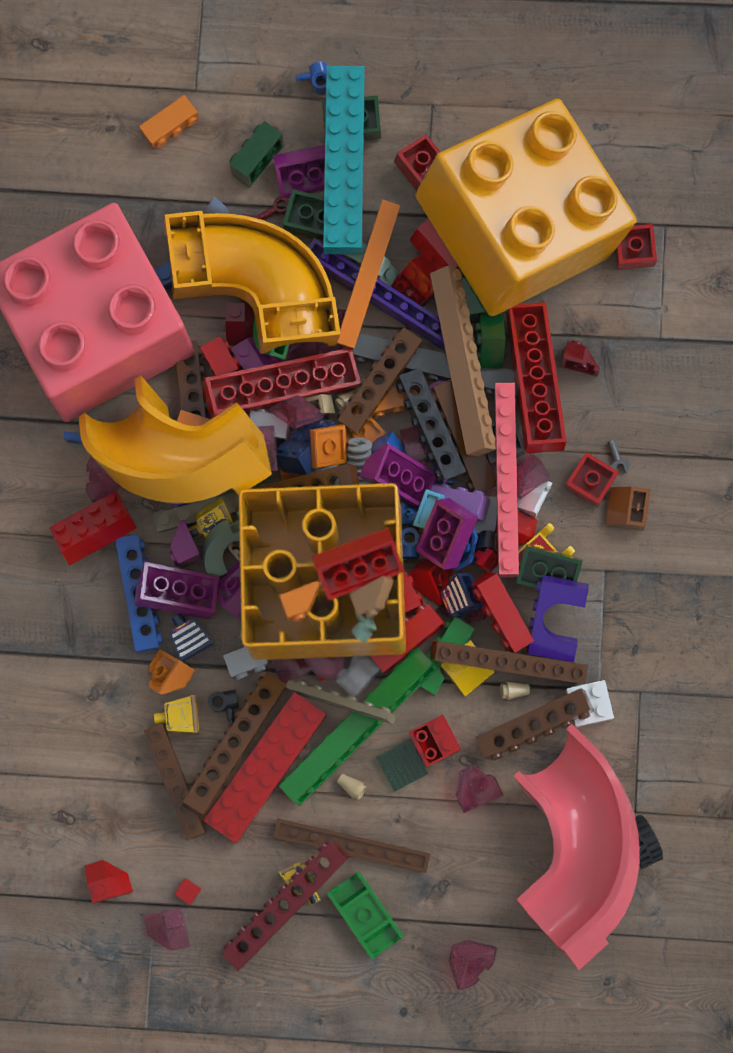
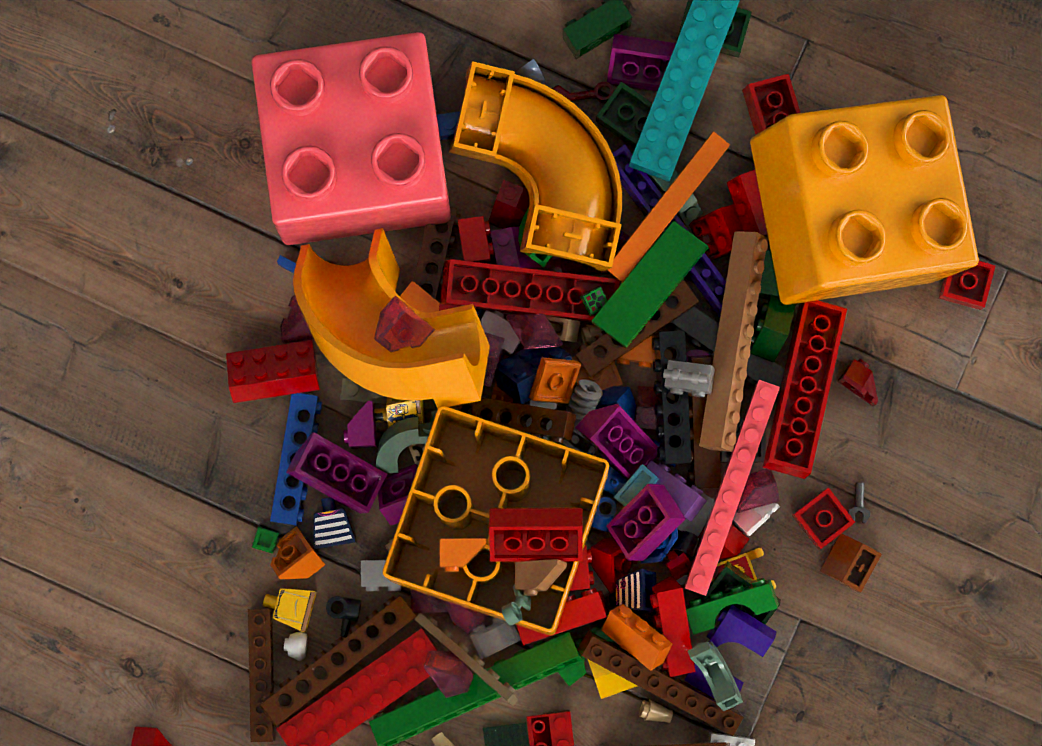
camera: 15 degrees right, 5 degrees up
none -> green tile [252,527,280,554]
none -> white cone [284,631,307,661]
none -> clear pink slope [374,296,435,352]
none -> clear pink slope [423,651,474,698]
none -> tile [580,286,608,316]
none -> green tile [592,221,708,348]
none -> orange brick [601,604,672,671]
none -> light grey brick [663,360,715,397]
none -> green arch [686,578,779,635]
none -> sand green arch [688,641,743,711]

